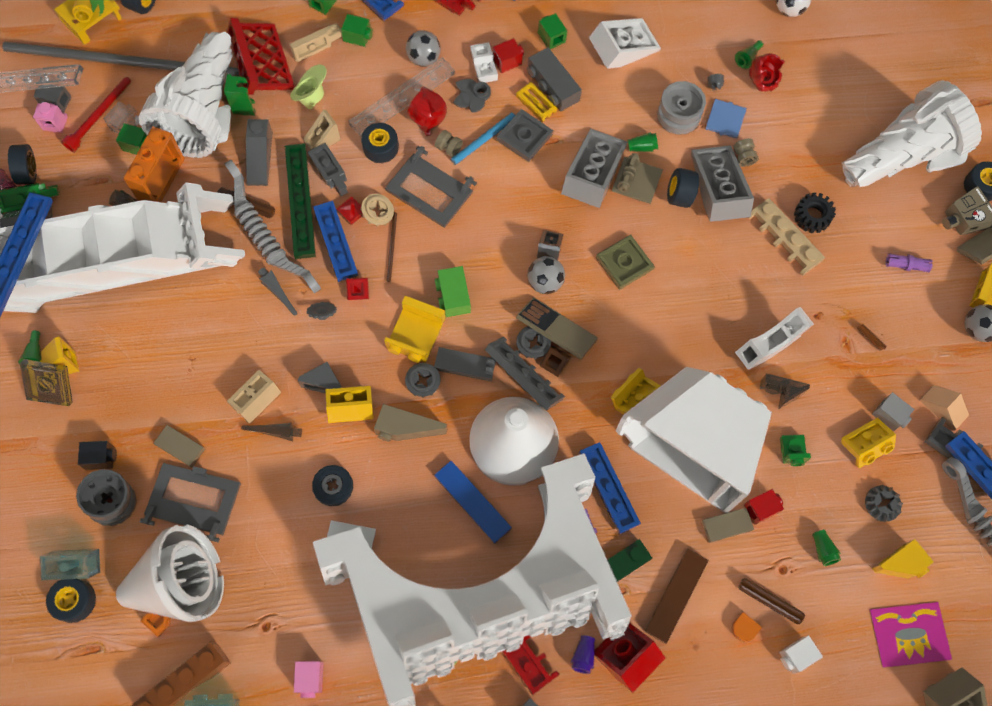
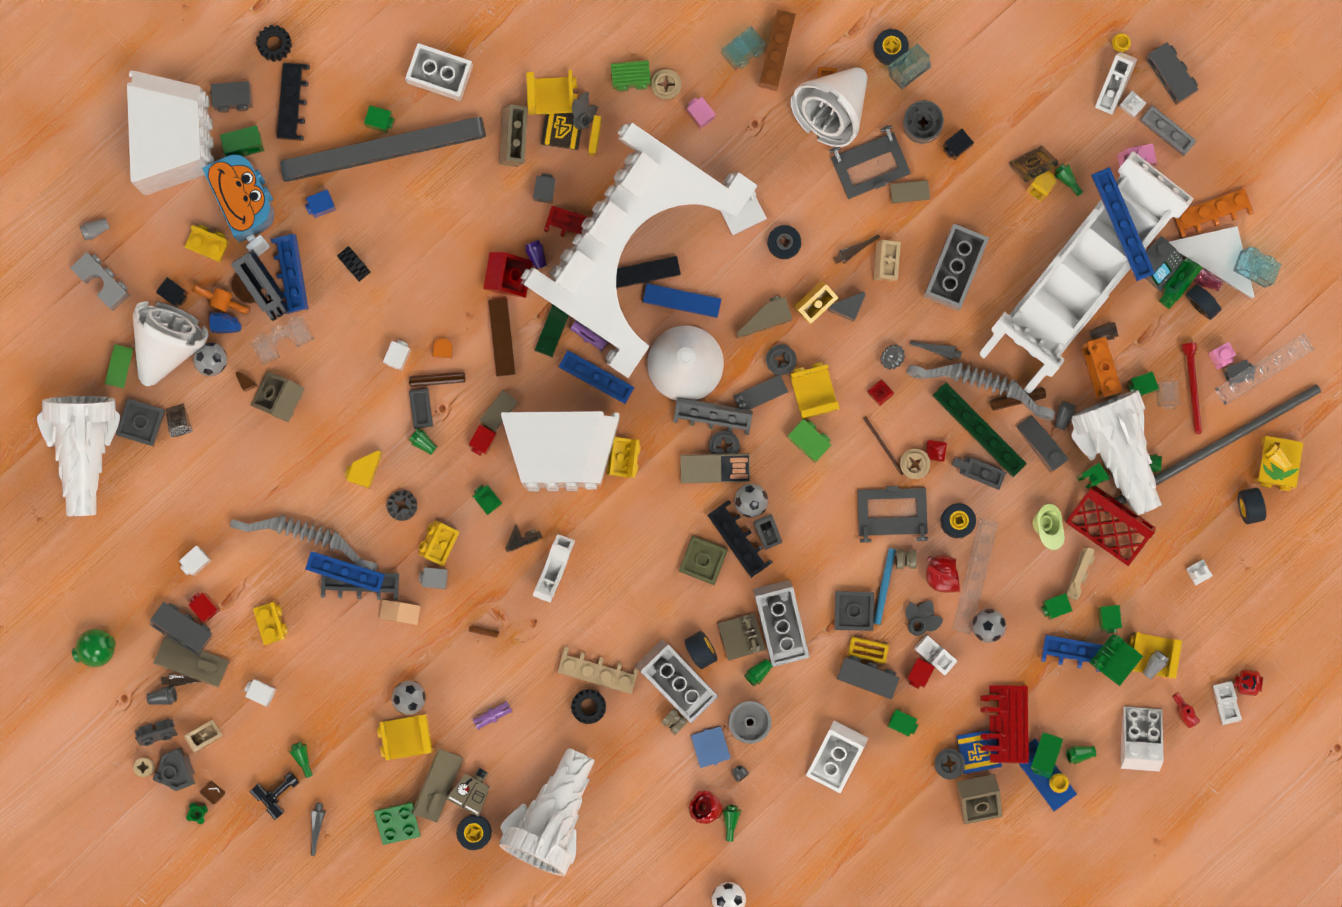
camera: 140 degrees right, 15 degrees up
tan slope [303,110,341,150] -> none
blue plate [313,201,359,282] -> none
reddish brown slope [540,346,571,377] -> none
dark pink sticker [870,602,952,668] -> none
none -> dark grey tile [409,388,433,429]
none -> black tile [616,256,681,289]
none -> black hinge [707,500,773,578]
none -> light grey brick [923,224,989,311]
none -> dark grey cone [1054,401,1076,430]

